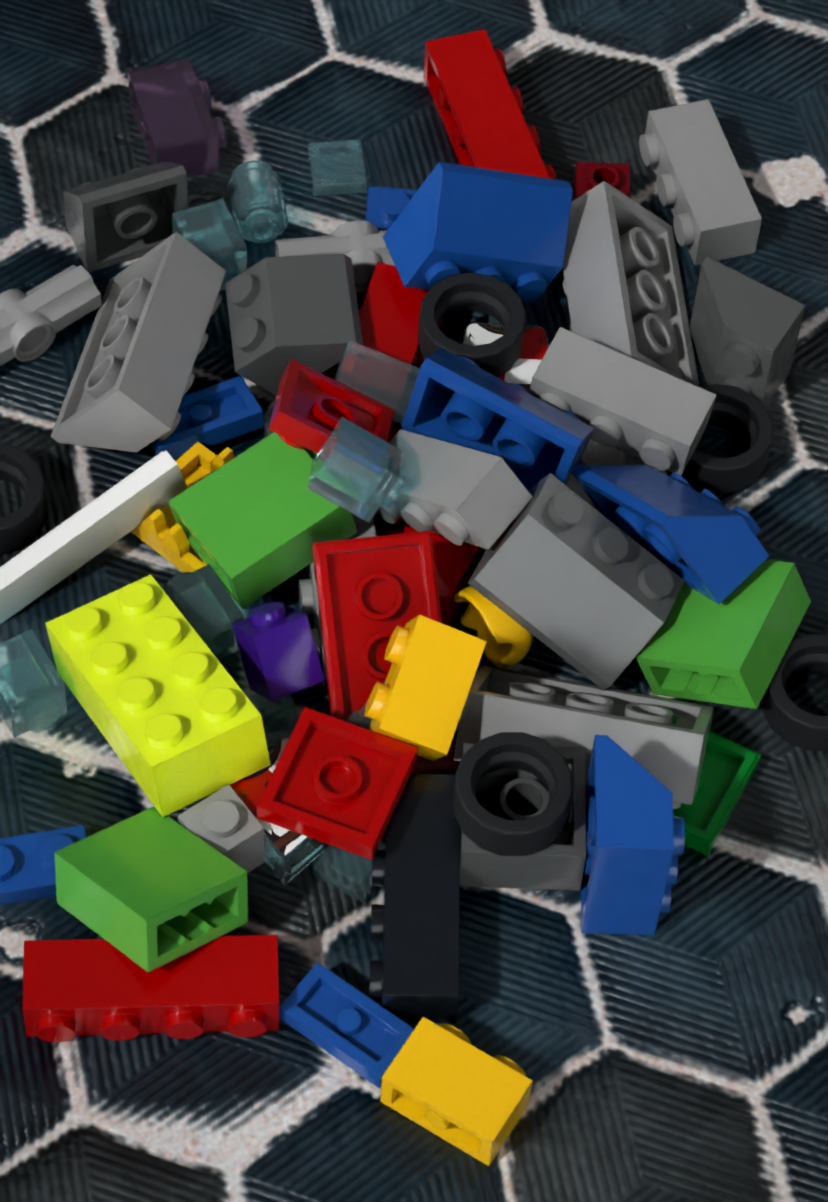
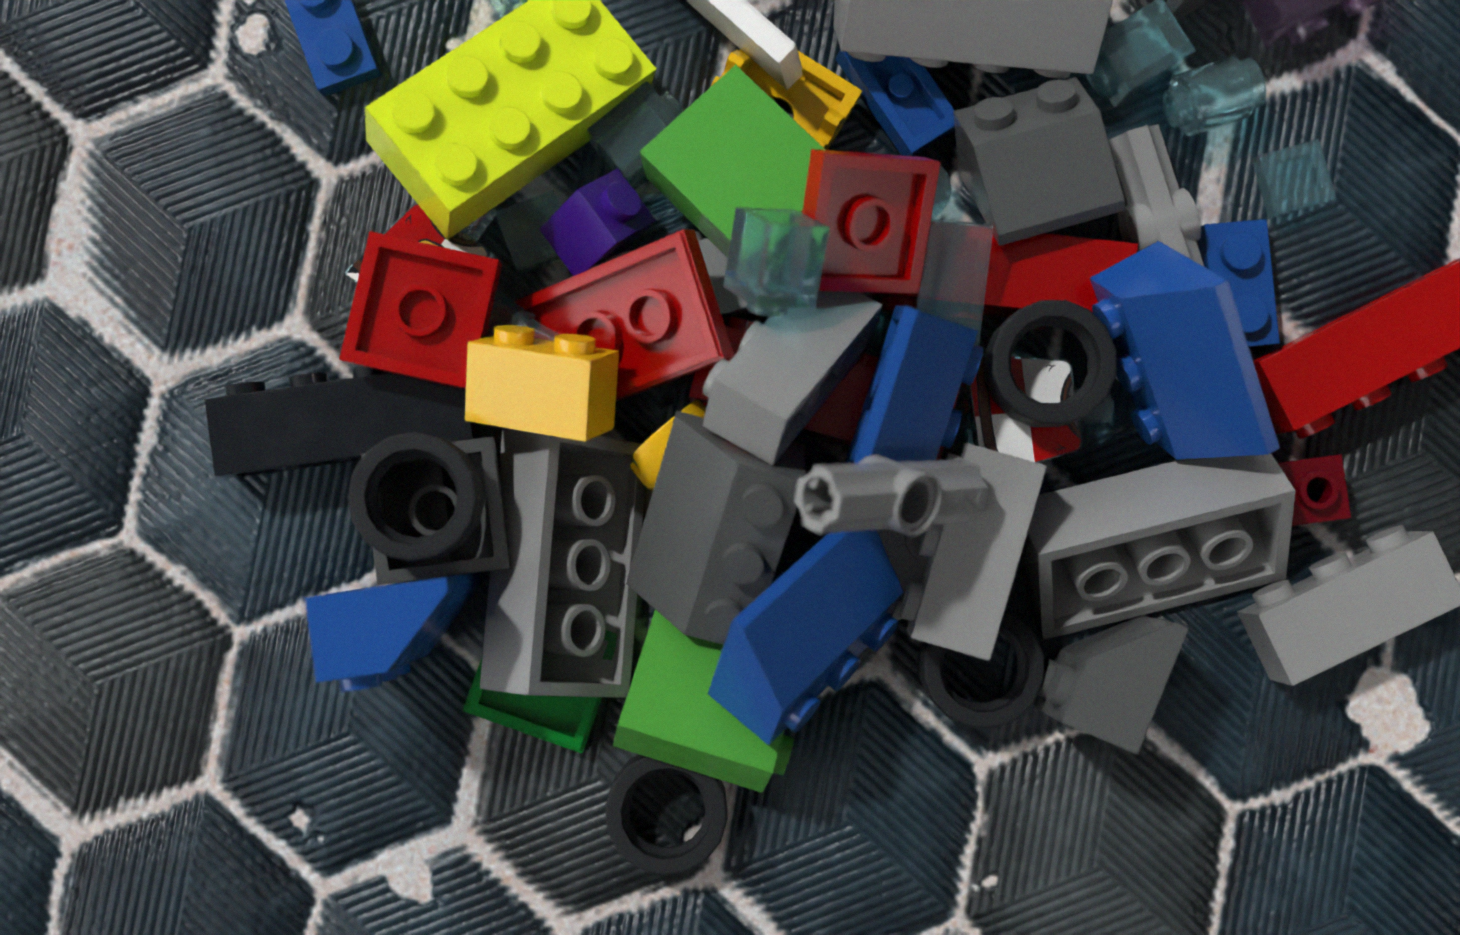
camera: 80 degrees right, 30 degrees up
red brick [22,935,279,1042] -> none
bright green brick [54,806,248,972] -> none
light grey brick [178,784,264,873] -> none
blue plate [279,962,414,1089] -> none
yellow brick [380,1017,533,1166] -> none
none -> light grey piece [794,454,989,536]

